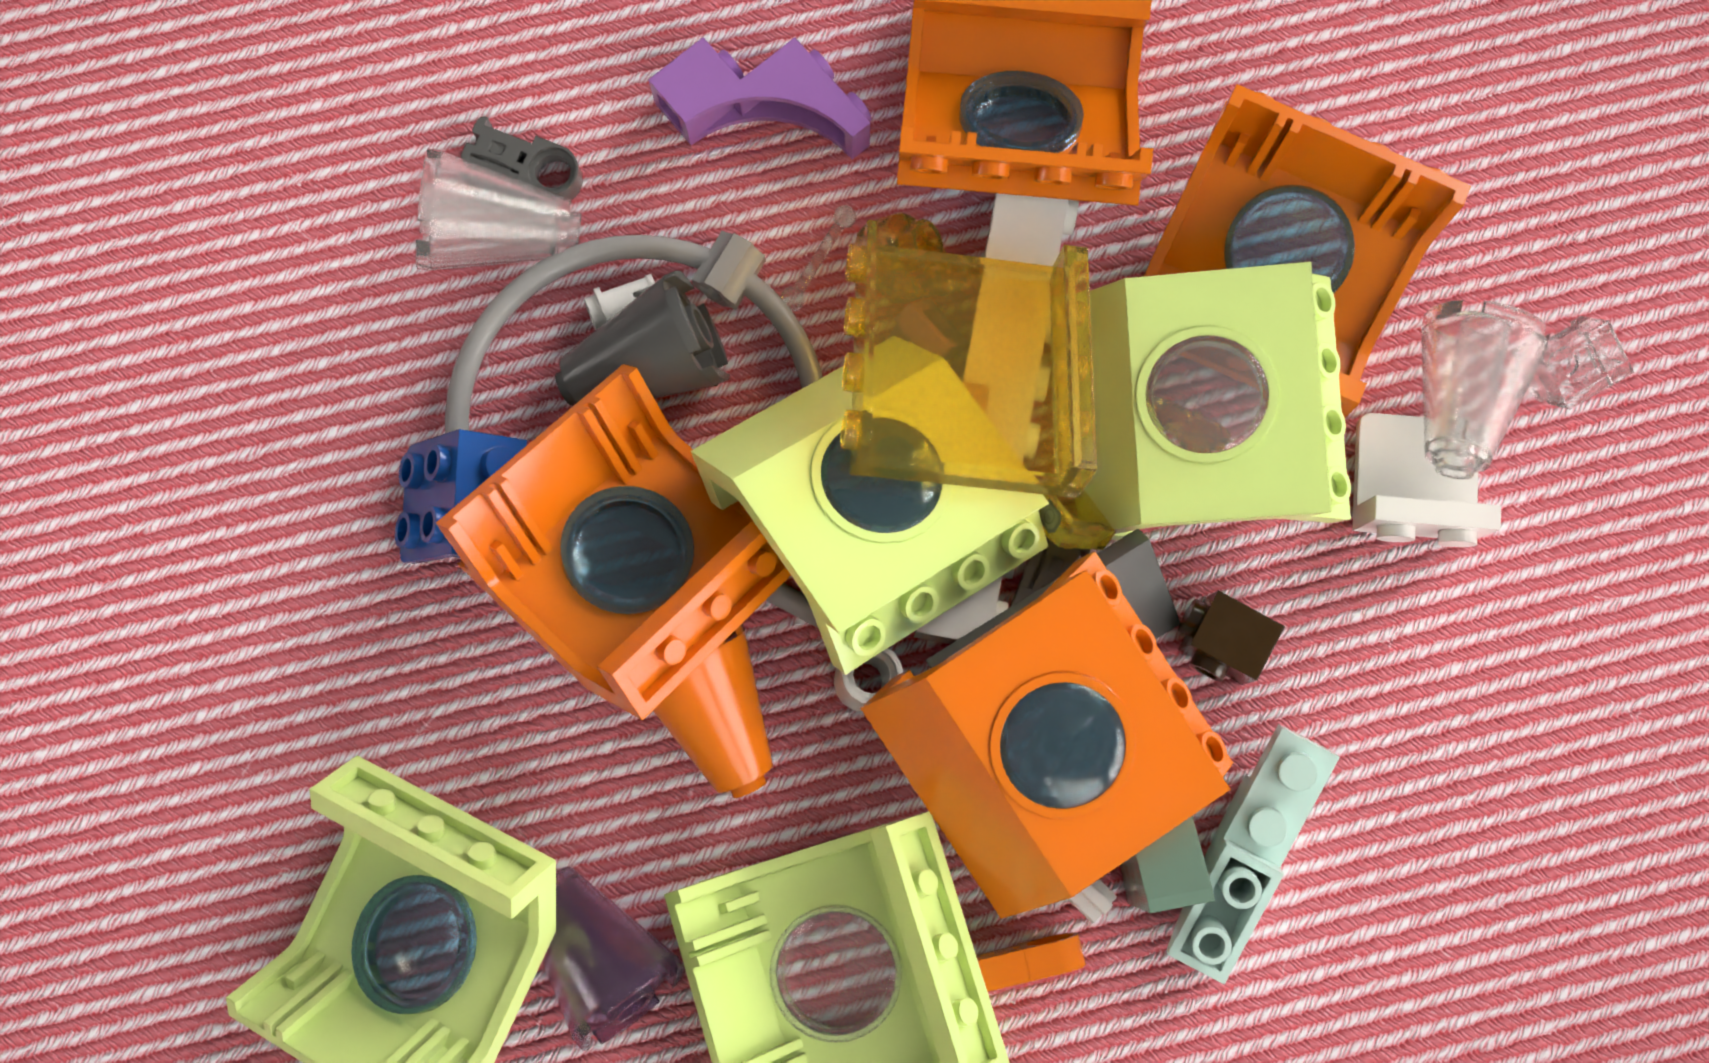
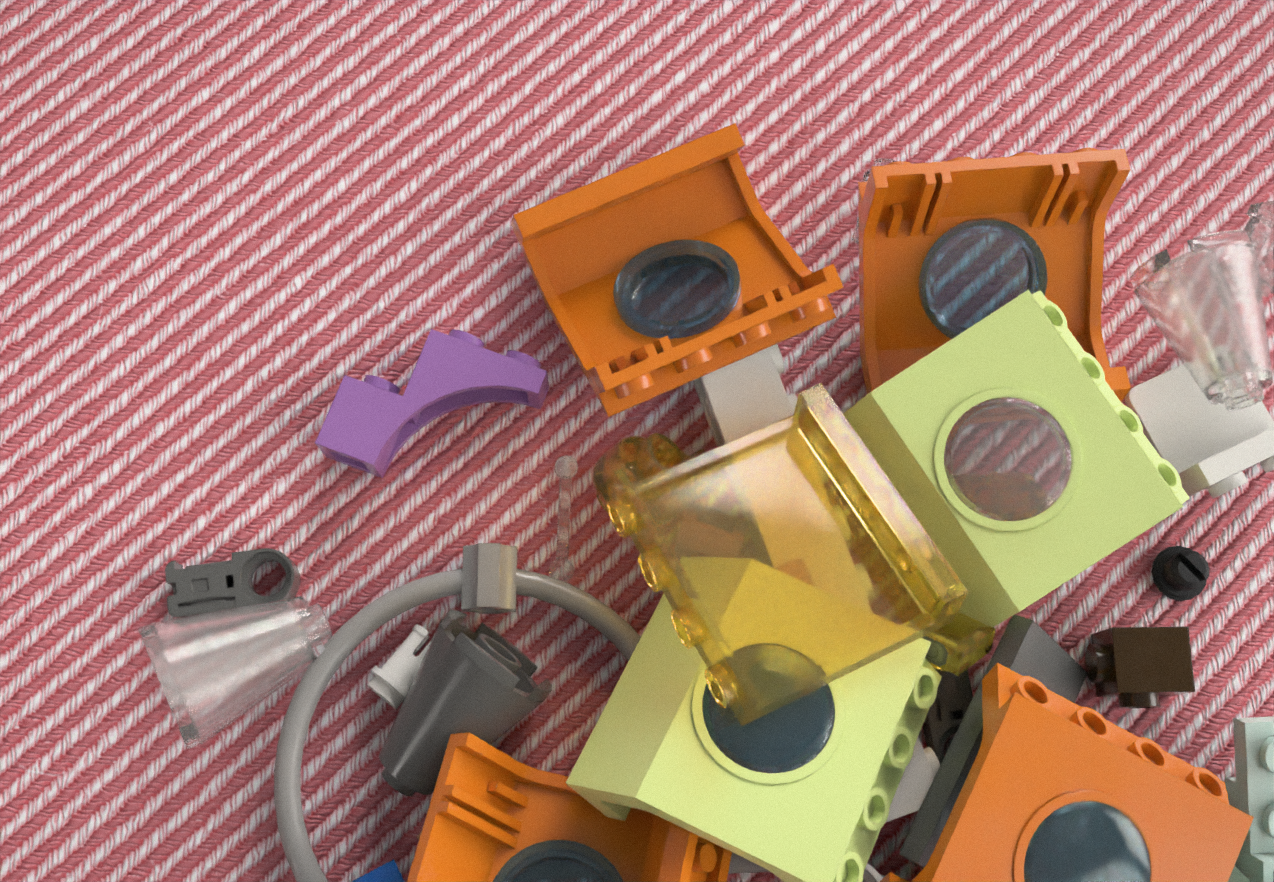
camera: 35 degrees left, 5 degrees down
none -> black piece [1151,546,1210,601]

